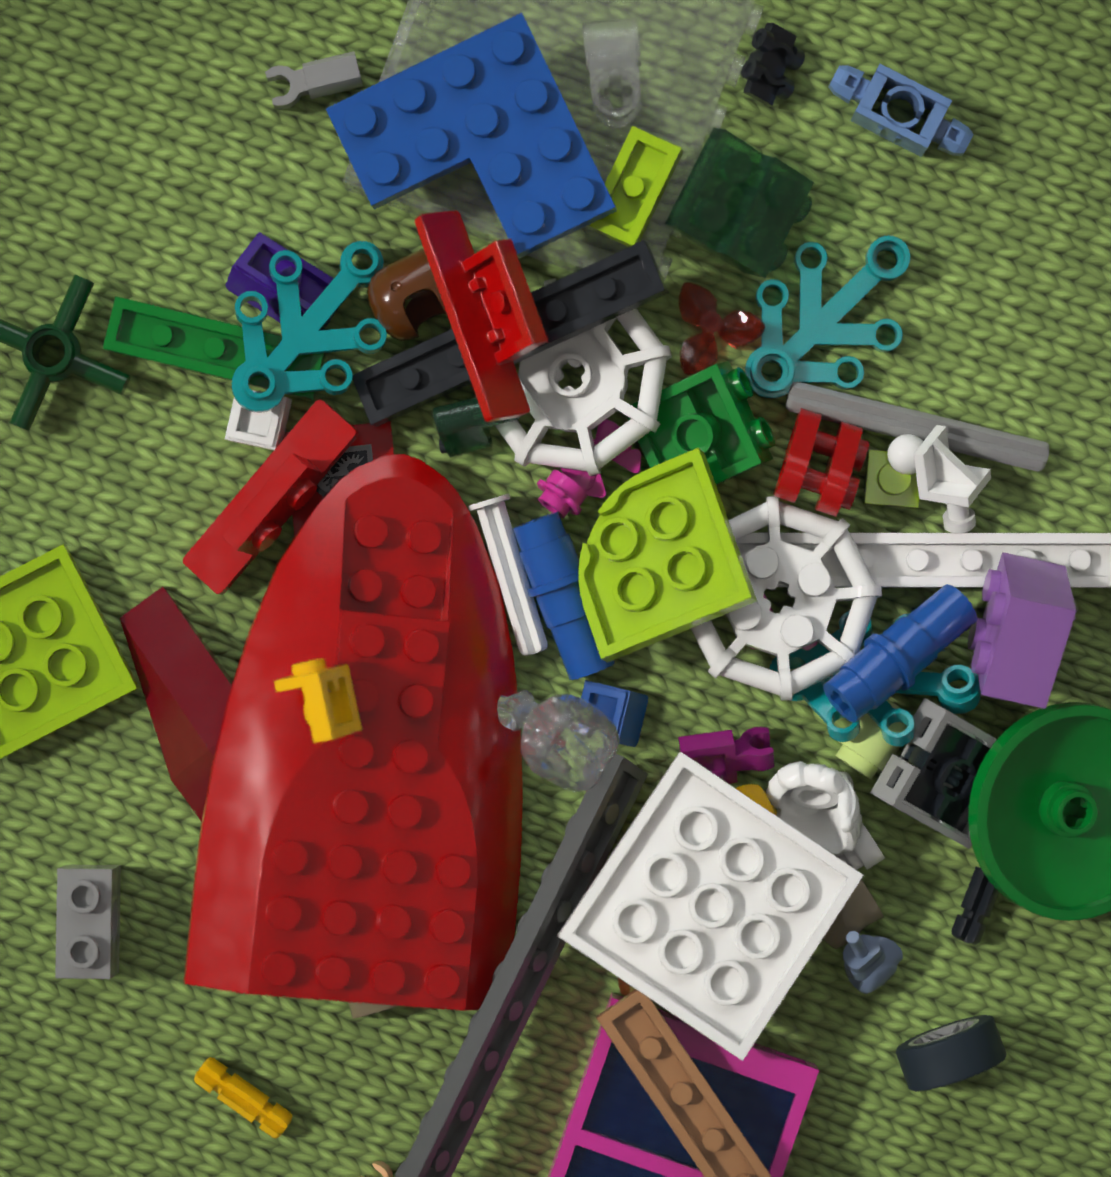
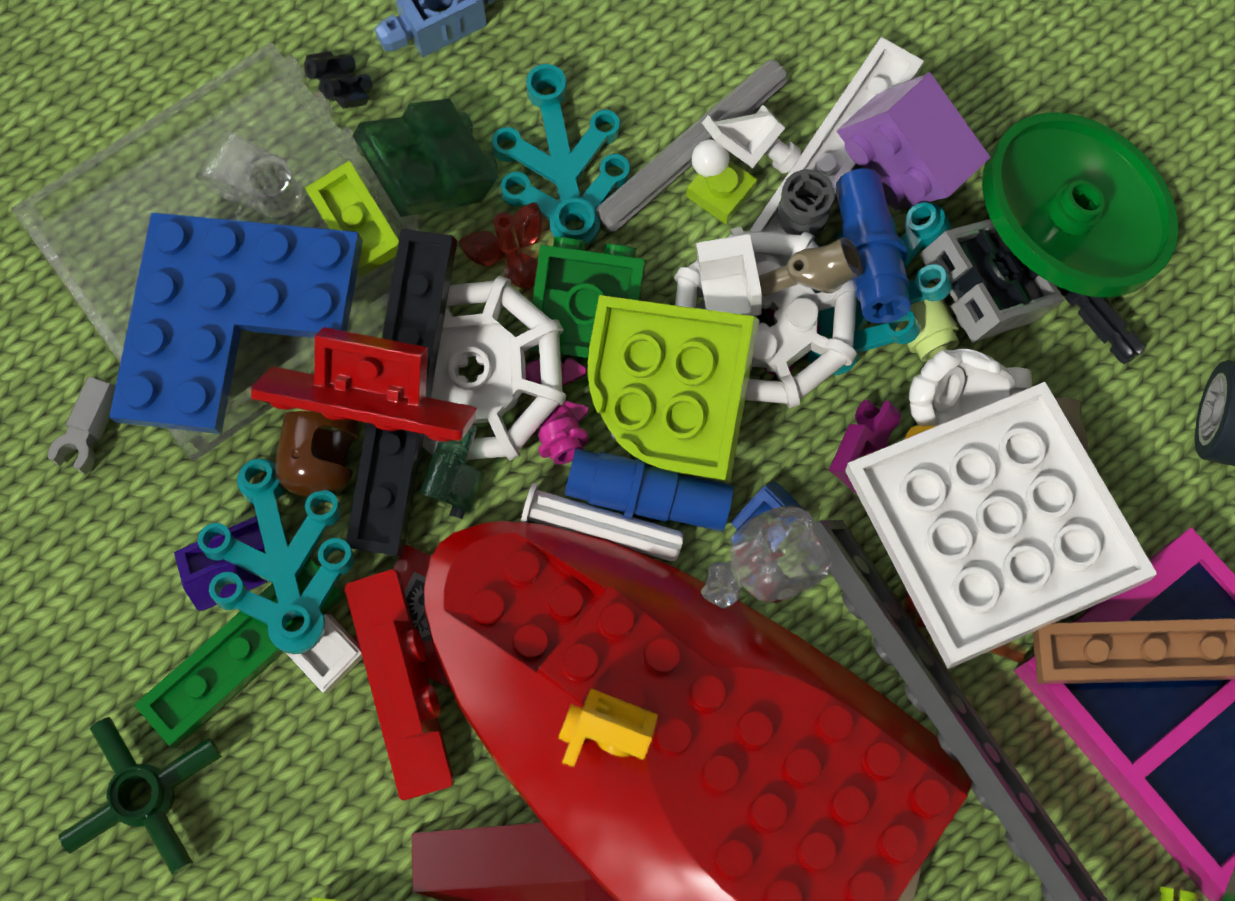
camera: 55 degrees left, 15 degrees down
red brick [774,408,870,517] -> none
sand blue piece [843,931,903,994] -> none
none -> white panel [696,234,762,316]
none -> dark tan piece [759,237,863,296]
none -> dark grey wheel [777,169,835,236]

